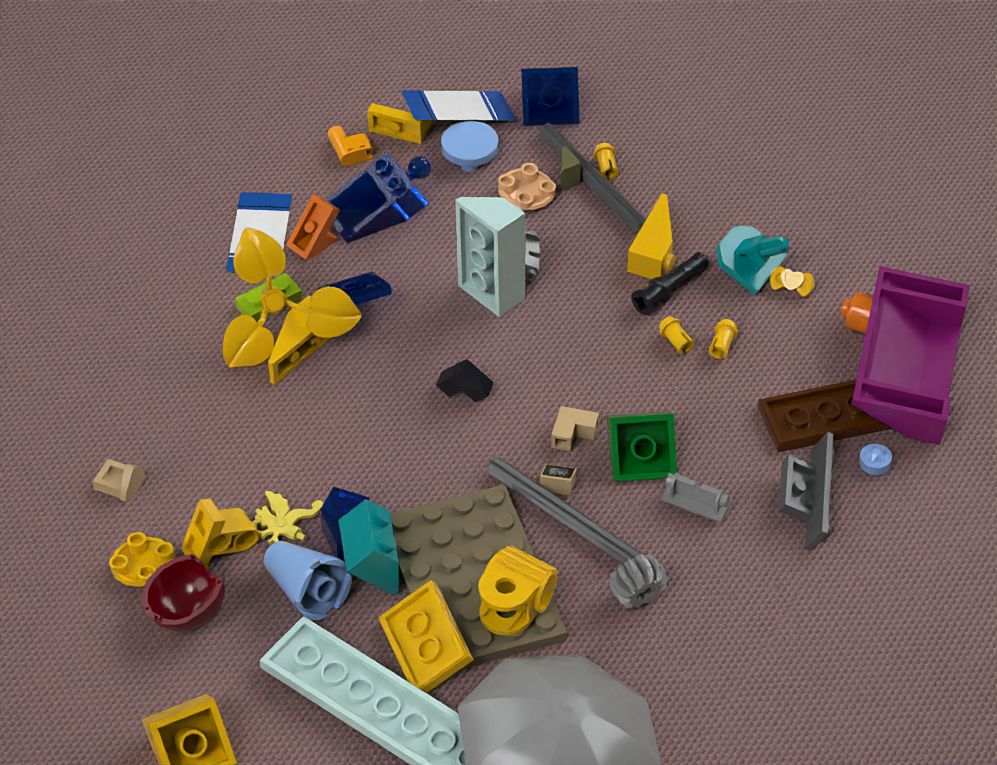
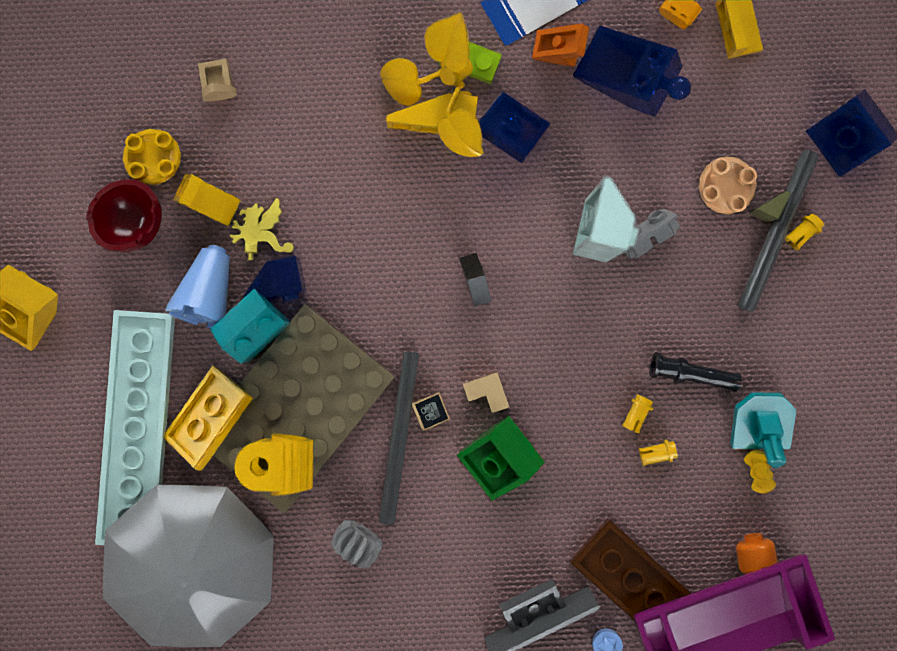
camera: 60 degrees right, 40 degrees up
sticker [401,90,515,120] -> none
light blue tile [441,121,499,172] -> none
yellow slope [627,193,675,279] -> none
light grey hinge [661,473,733,523] -> none

